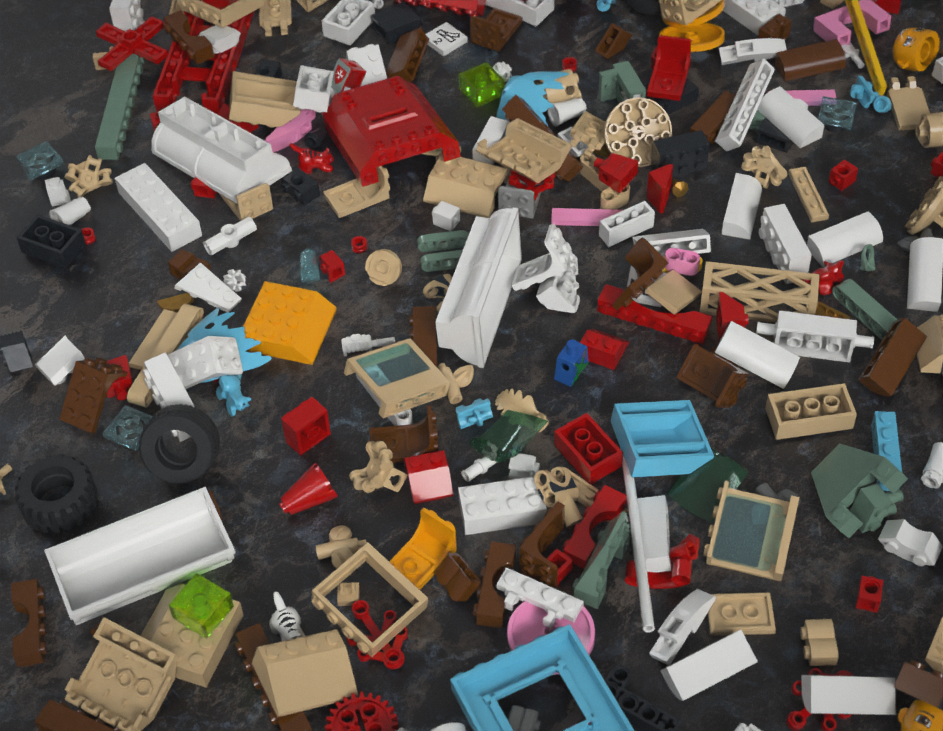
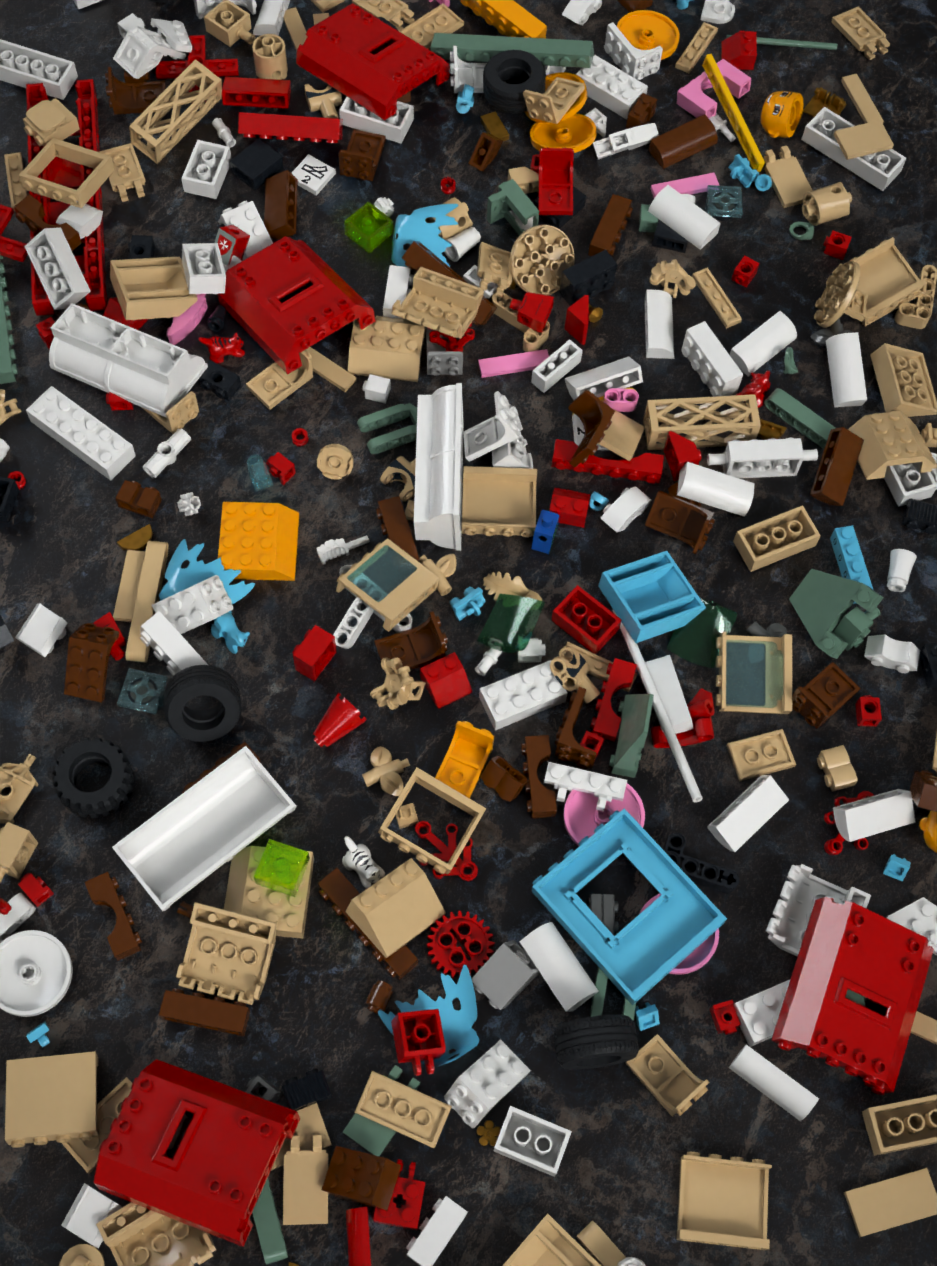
camera: 20 degrees left, 15 degrees up
white wing [175,263,241,312] -> none
white slope [649,589,716,666] -> none
white brick [715,58,775,151] -> none
none -> white brick [24,228,91,310]
none -> tan tile [304,347,356,392]
none -> white beam [333,597,374,649]
none -> tan panel [461,466,537,537]
none -> pearl gold tile [480,111,509,141]
none -> tan slope [507,166,539,194]
none -> white tile [584,108,607,138]
none -> medium azure tile [589,491,609,511]
none -> white brick [601,486,652,532]
none -> sand green piece [789,221,814,240]
none -> reddish brown bracket [792,662,861,729]

